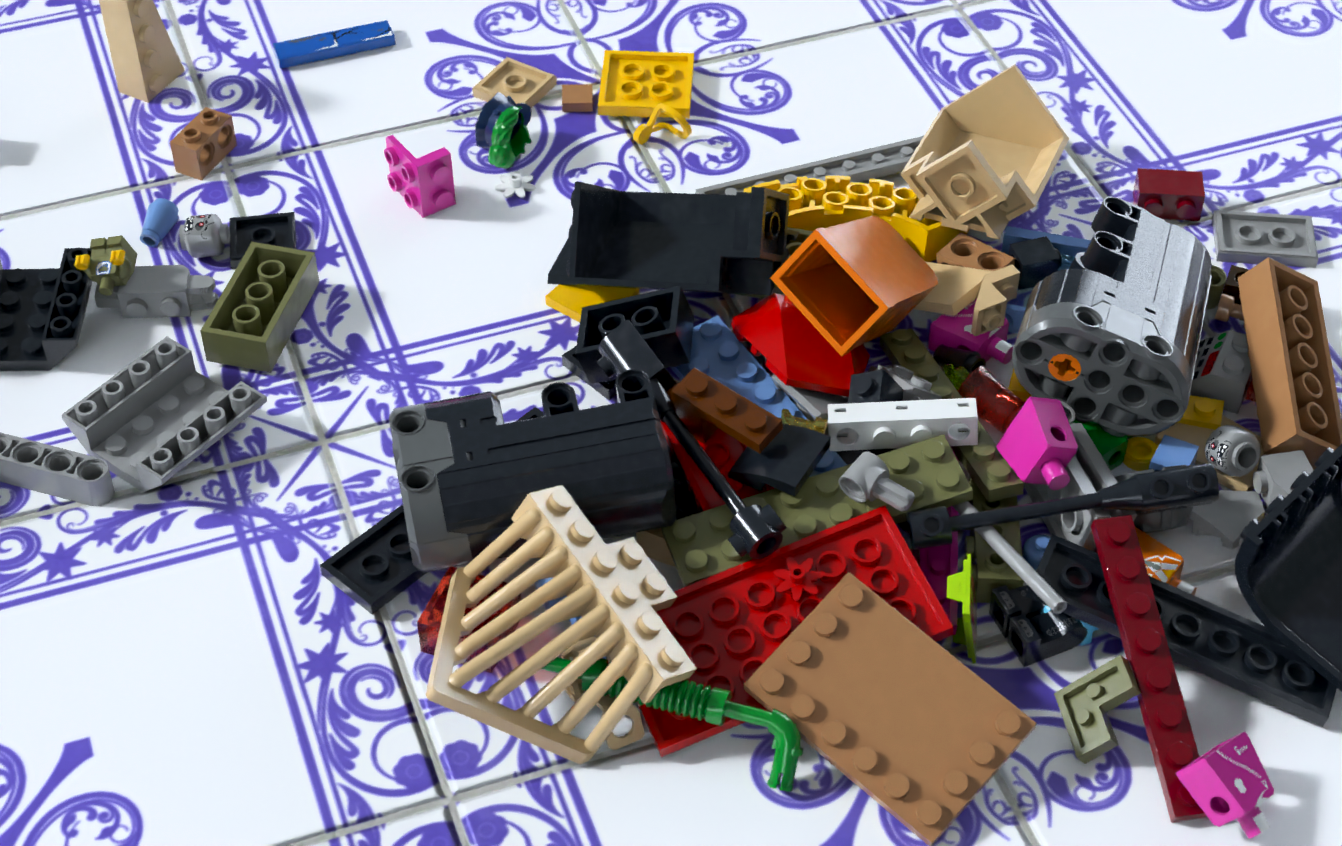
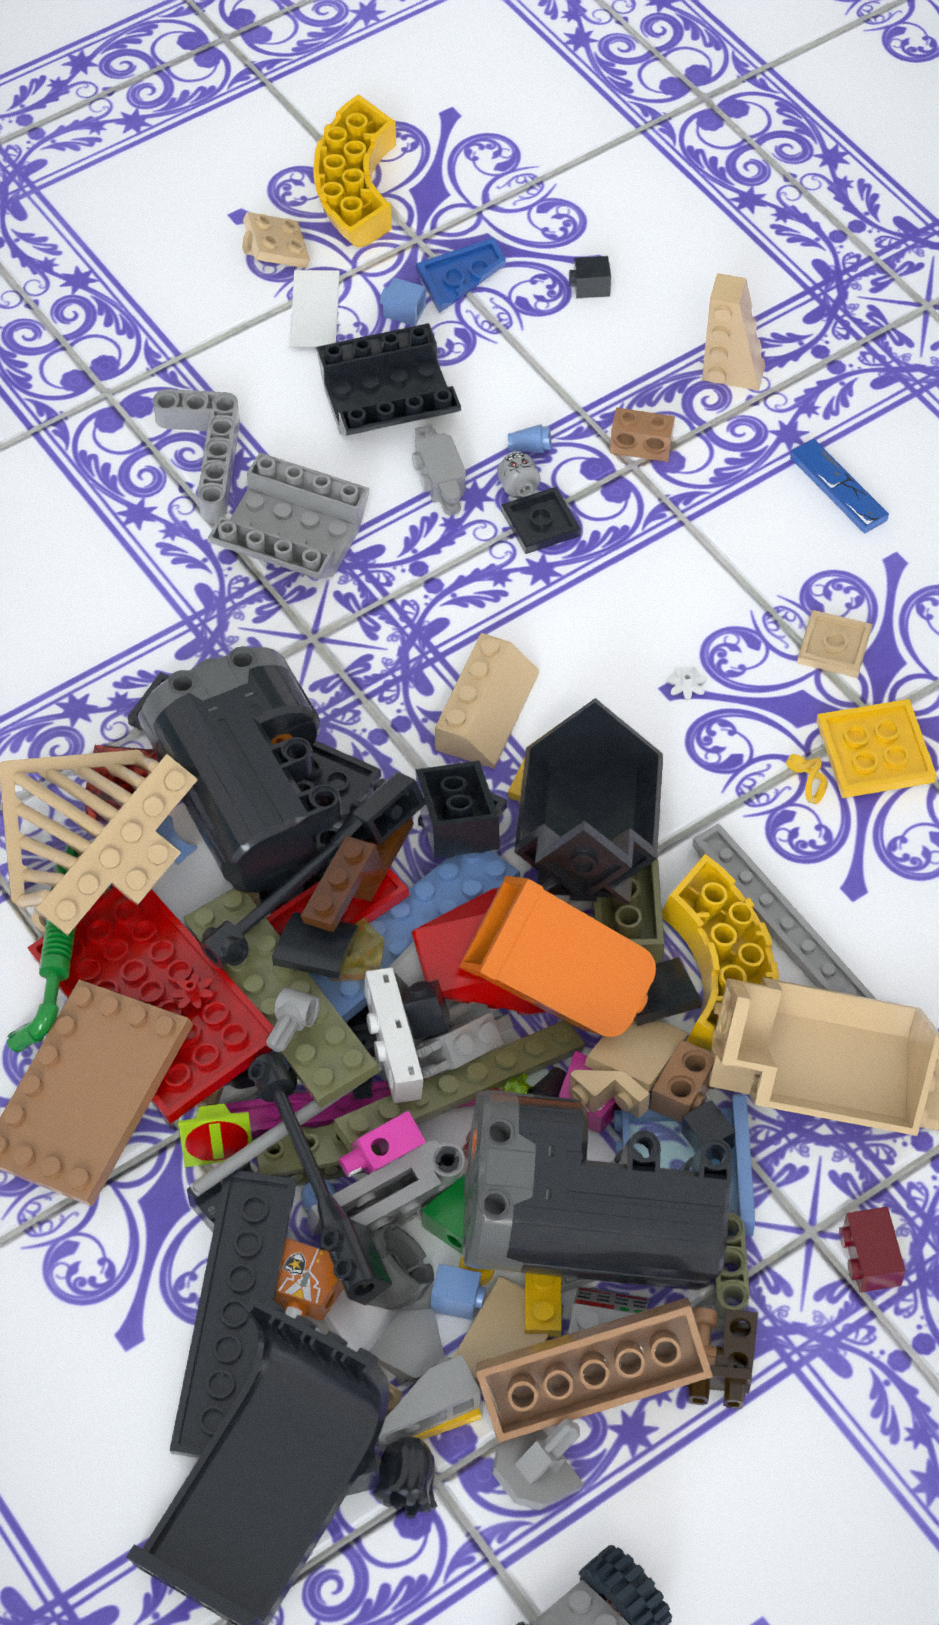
camera: 75 degrees right, 10 degrees up
olive piece [74,235,137,295] -> none
olive brick [200,242,319,373] -> none
dark pink bracket [384,135,456,218] -> none
piece [475,92,532,169] -> none
medium nougat tile [562,84,593,112] -> none
olive plate [1054,655,1141,764] -> none
dark red plate [1091,515,1207,823] -> none
dark pink torso [1176,731,1274,839] -> none
light grey head [1205,425,1261,477] -> none
light grey tile [1212,210,1318,268] -> none
none -> tan slope [435,633,539,769]

